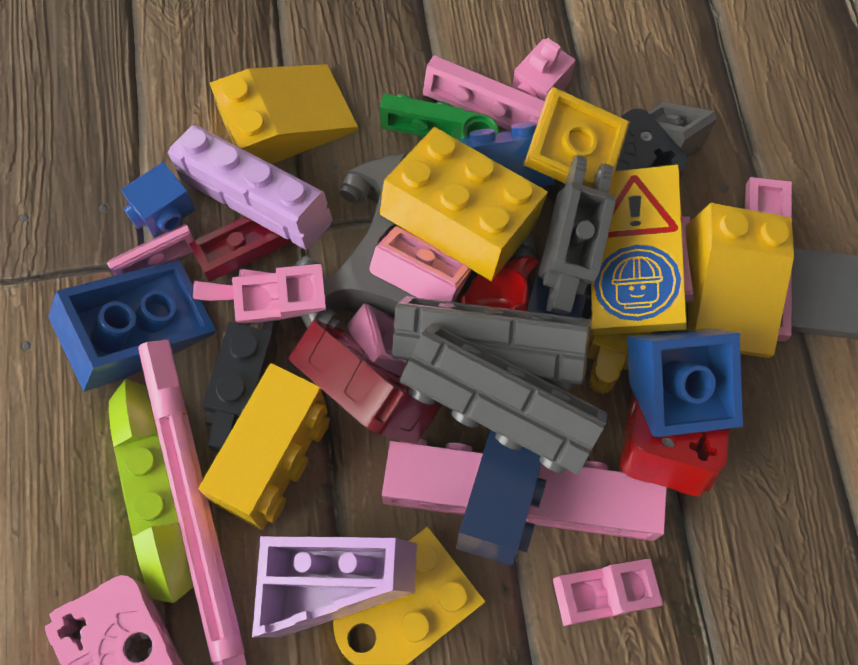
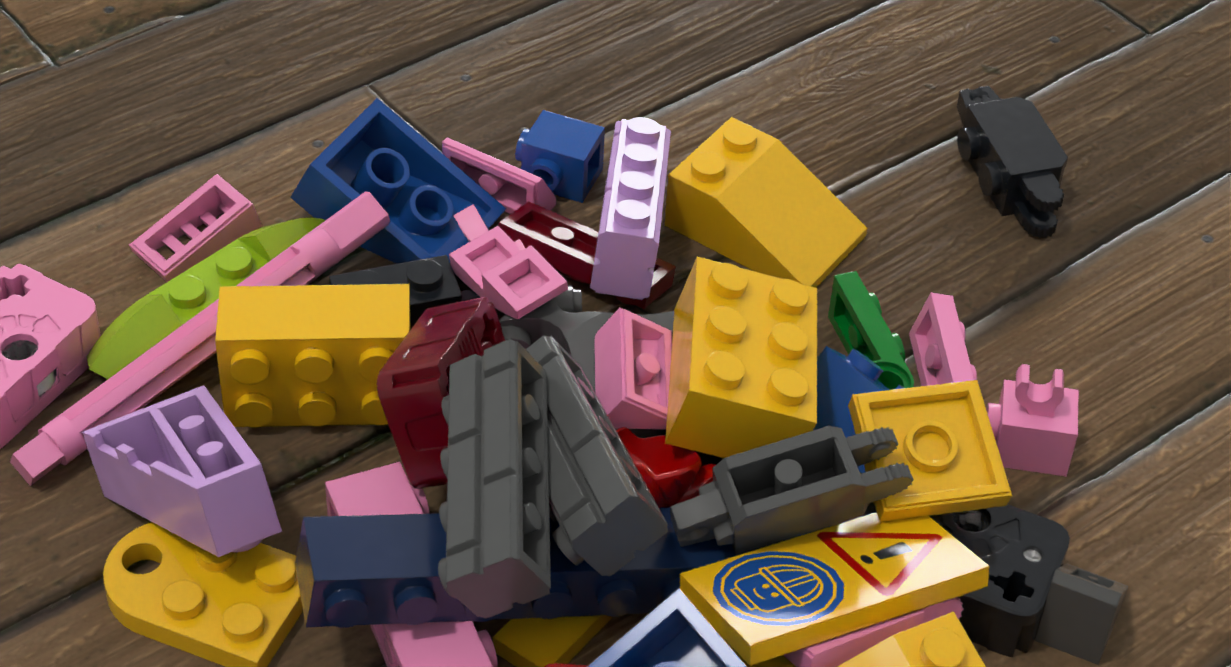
camera: 60 degrees right, 25 degrees down
none -> bright pink slope [129,174,262,282]

